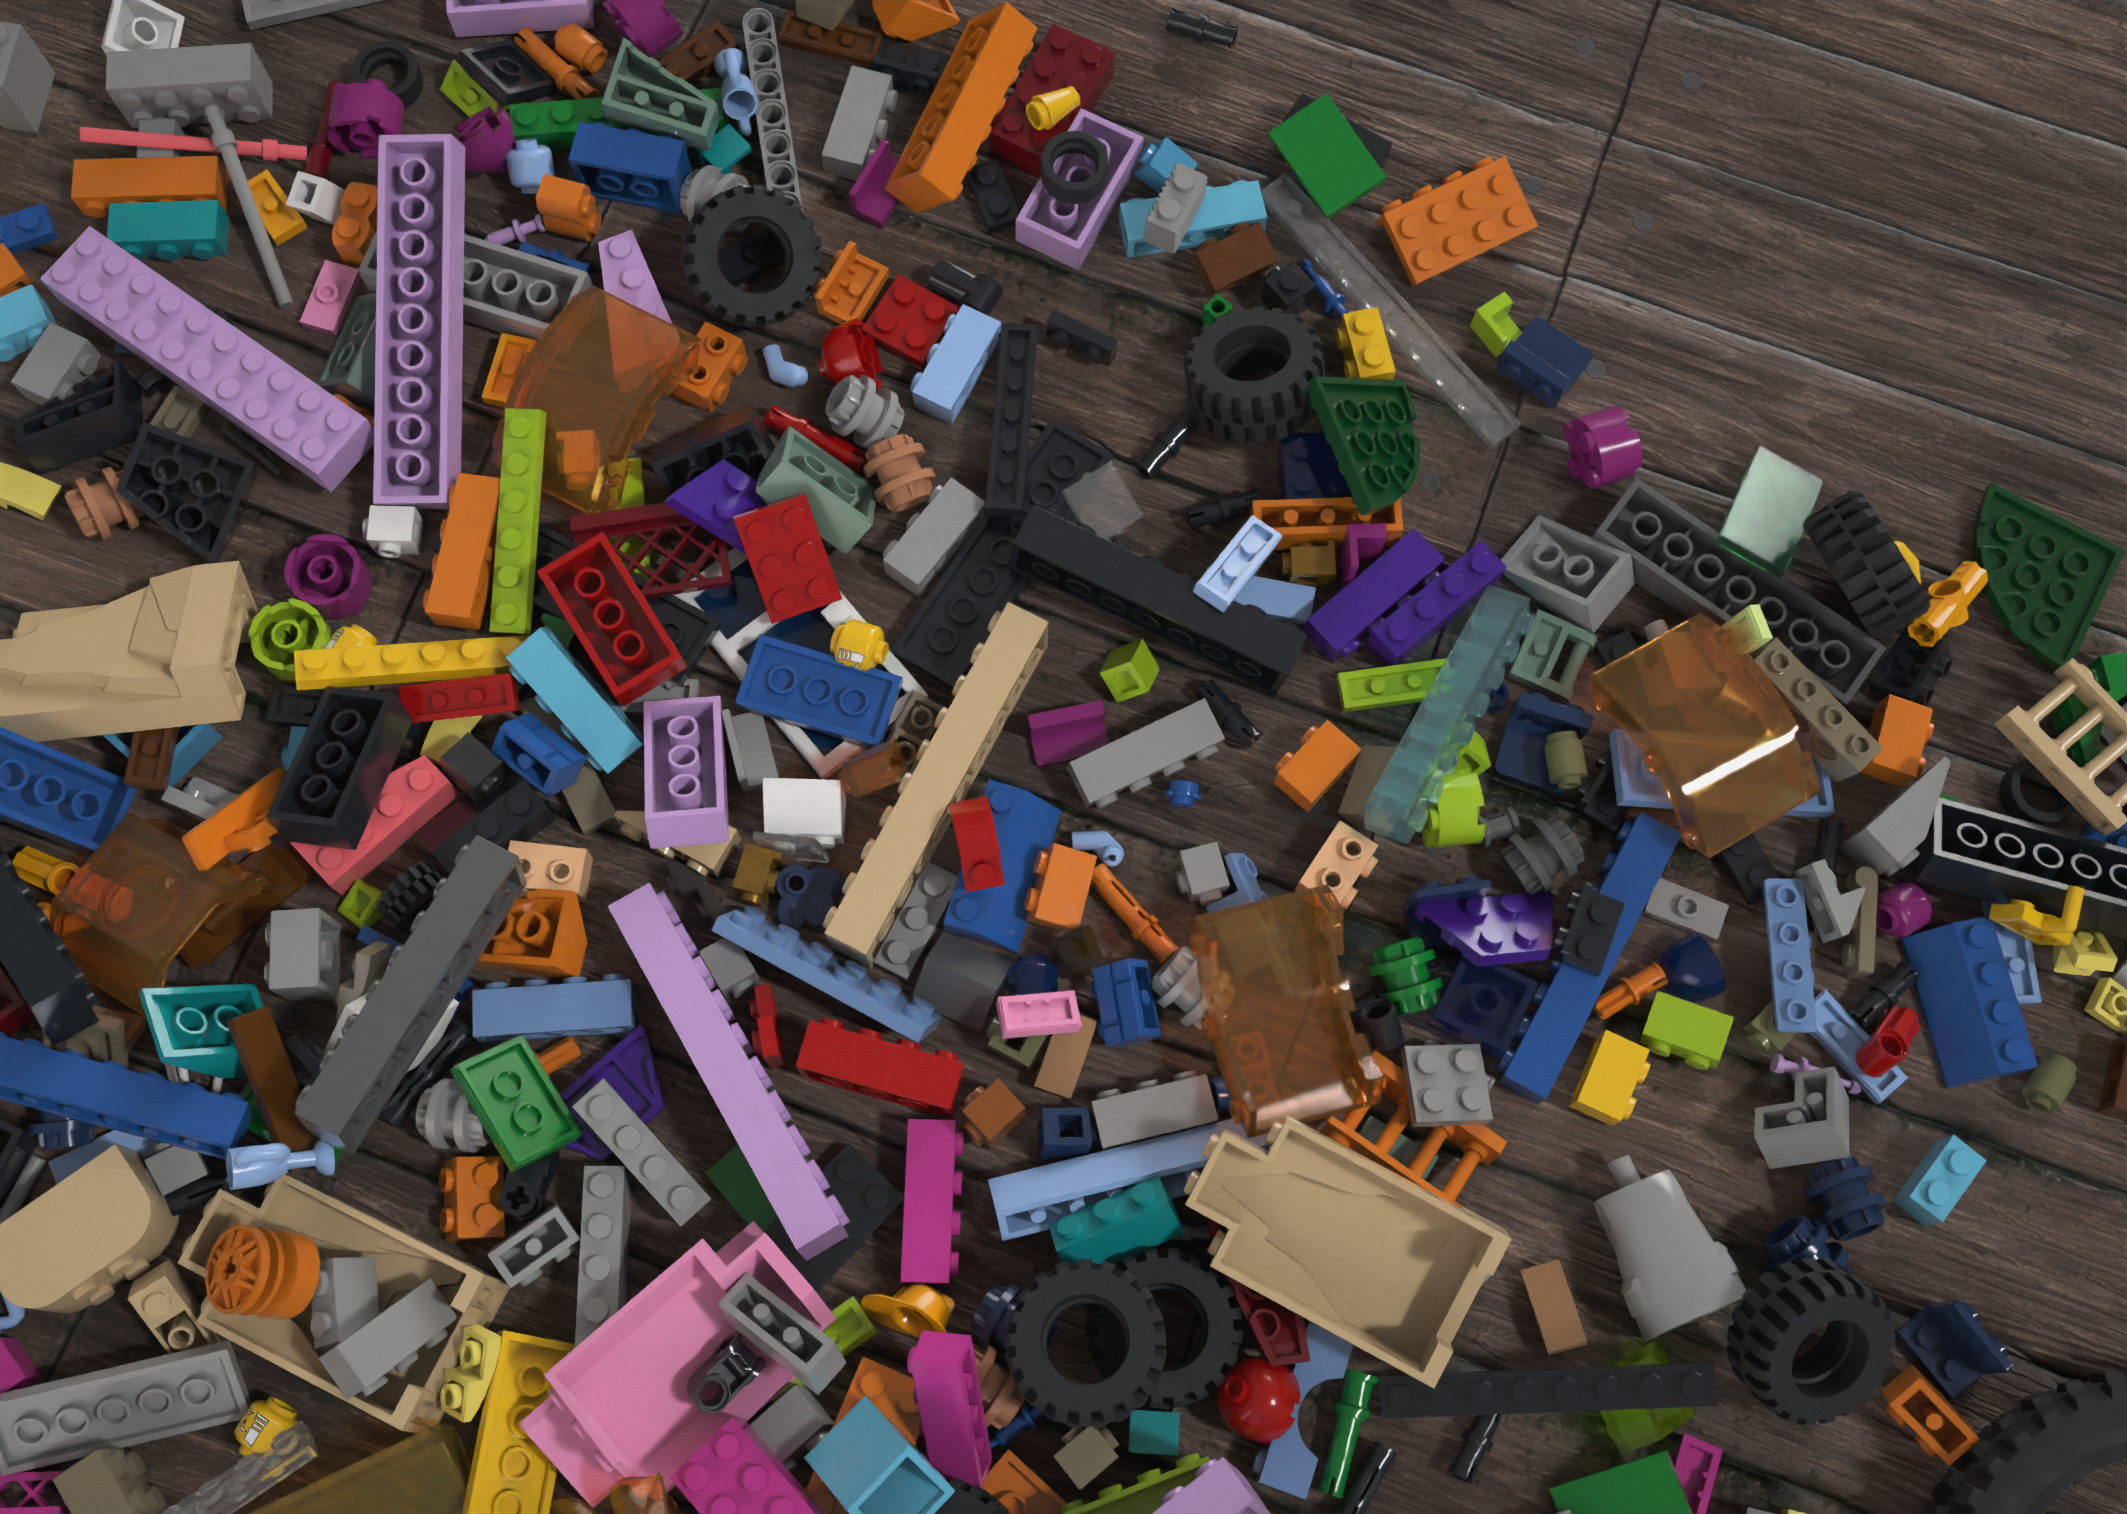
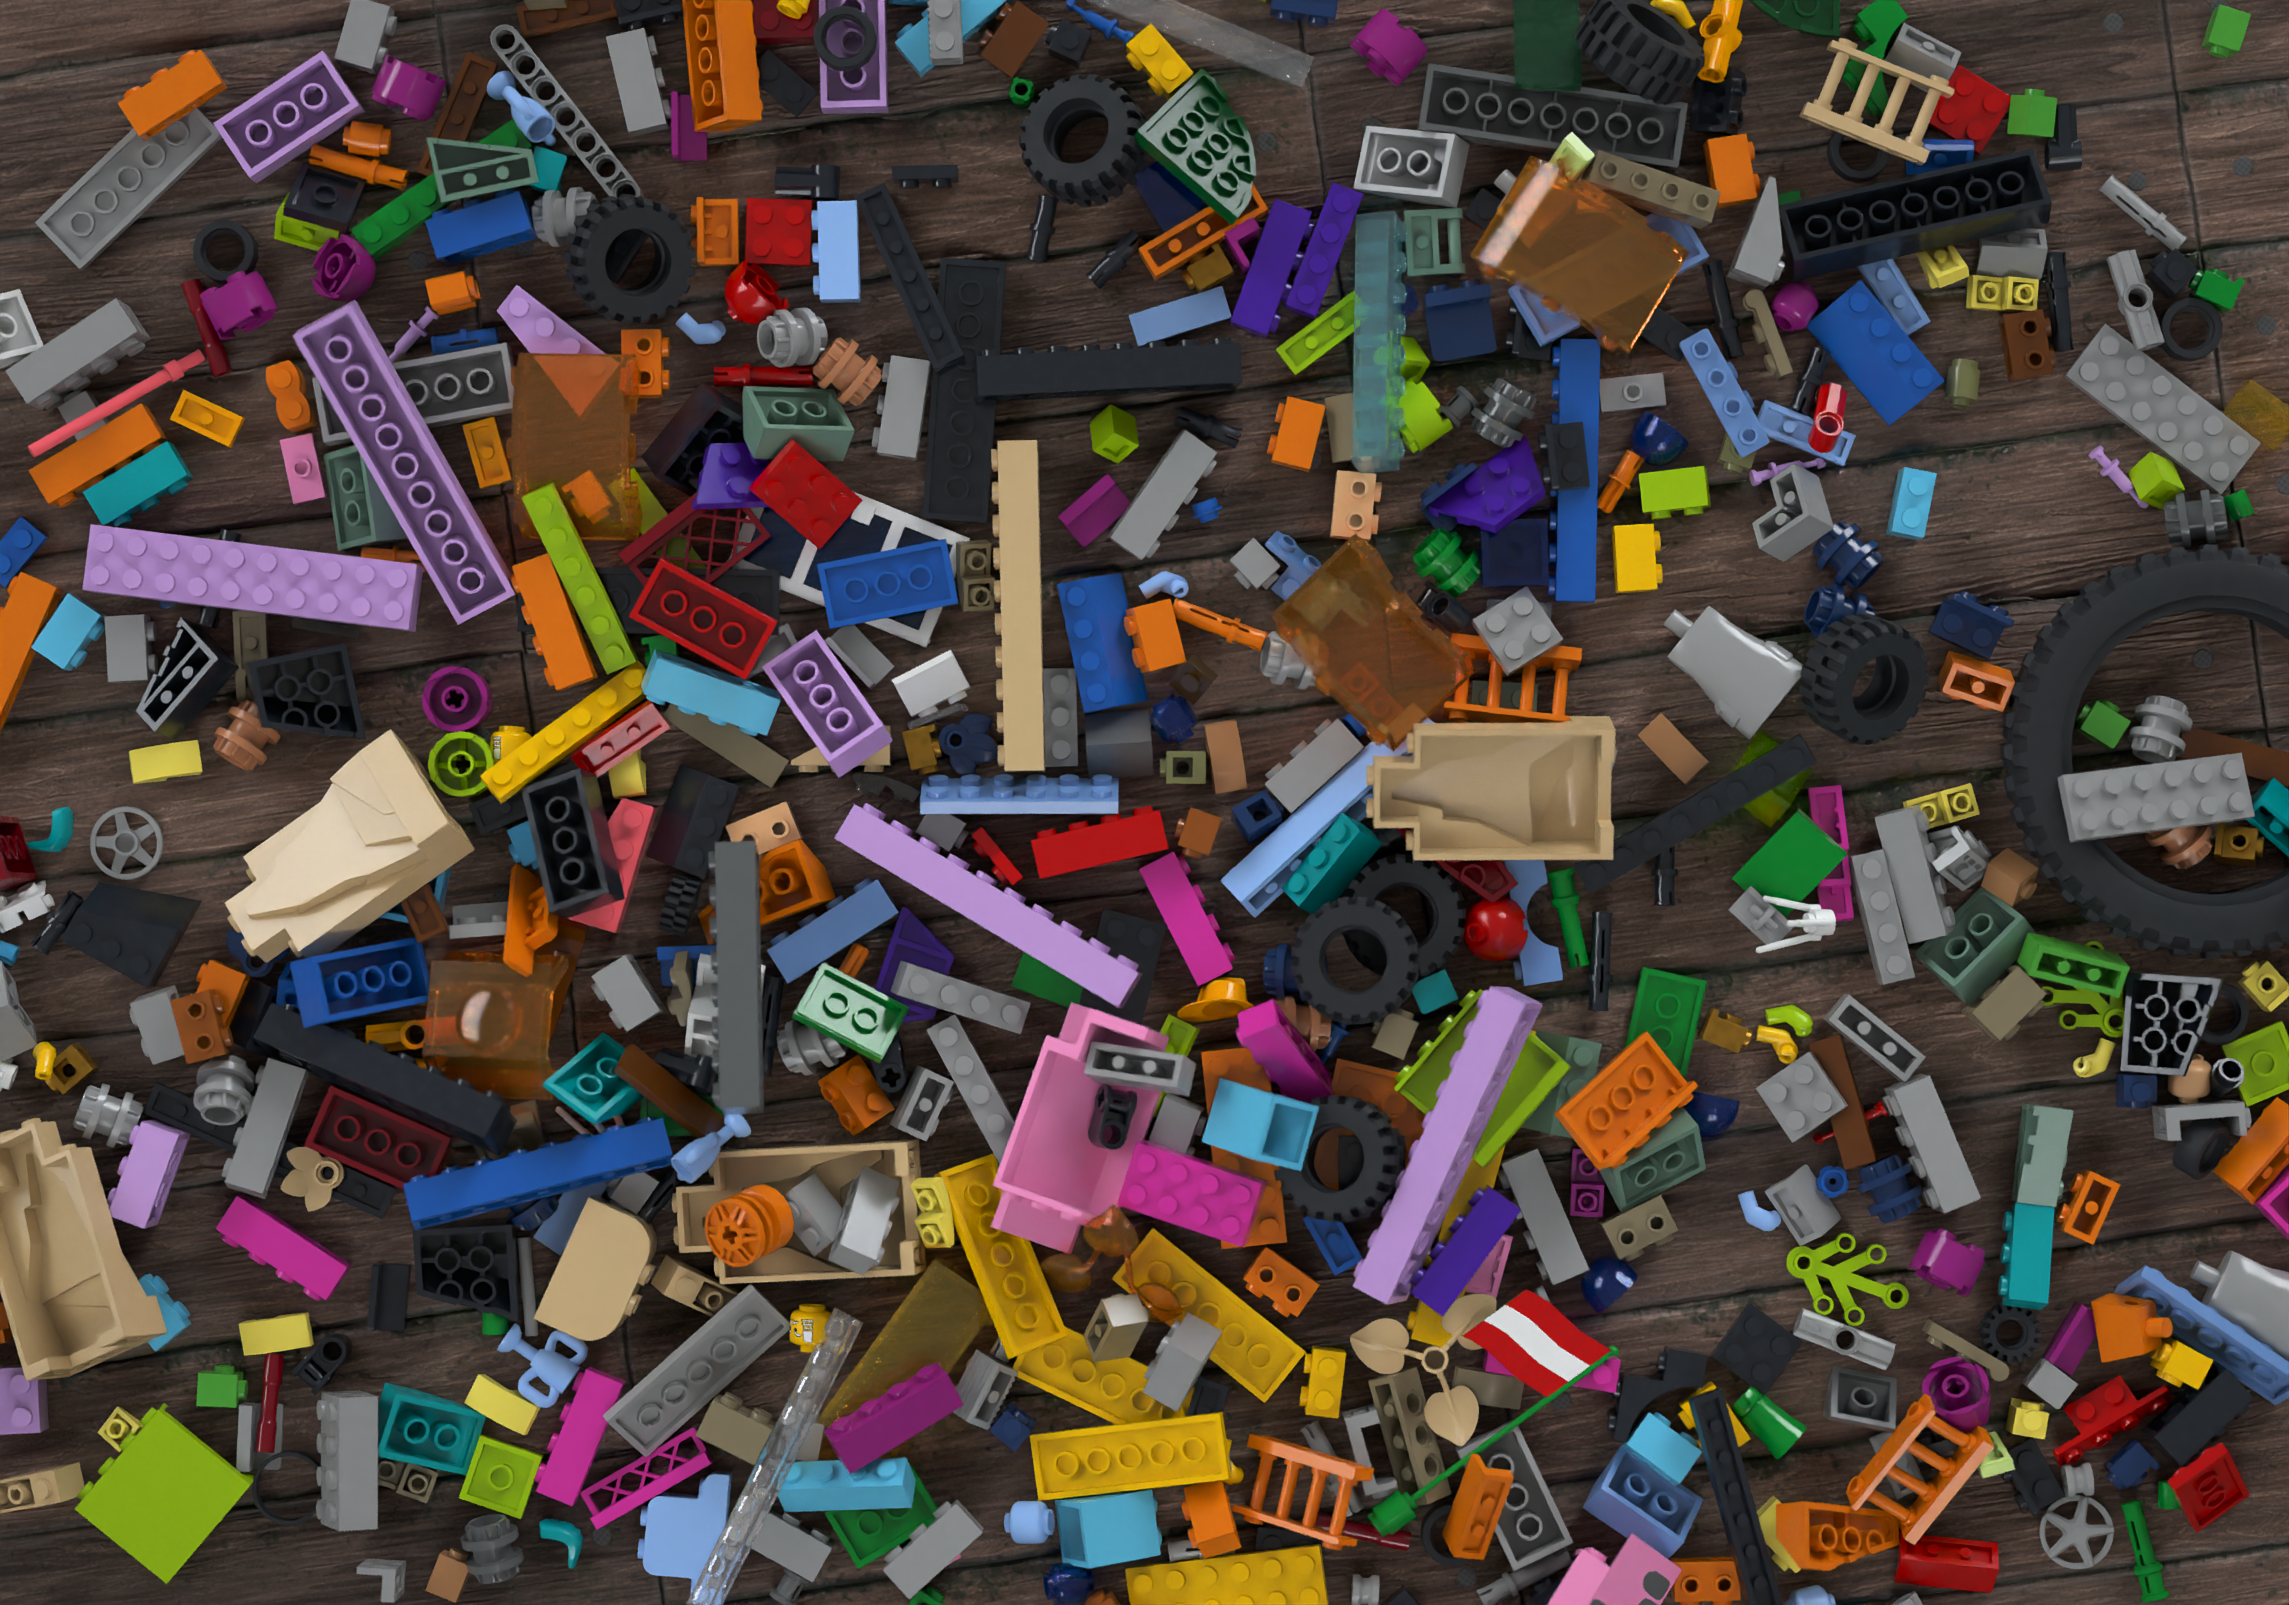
camera: 25 degrees left, 15 degrees up
light grey bar [205,105,294,308] -> none
white brick [286,171,345,225] -> none
lime slope [337,878,383,929] -> none
white brick [362,505,424,558] -> none
pearl dark grey brick [440,732,503,802] -> none
blue brick [491,712,586,798] -> none
light blue head [506,138,556,194] -> none
yellow head [830,619,889,671] -> none
clear orange brick [839,739,908,799] -> none
red brick [949,796,1005,892] -> none
bright pink plate [996,990,1082,1039] -> none
clear piece [1062,461,1144,539] -> none
blue brick [1091,958,1161,1047] -> none
light blue tile [1193,515,1283,613] -> none
olive brick [1544,731,1588,789] -> none
light grey slope [1793,859,1866,943] -> none
yellow plate [1989,886,2085,946] -> none

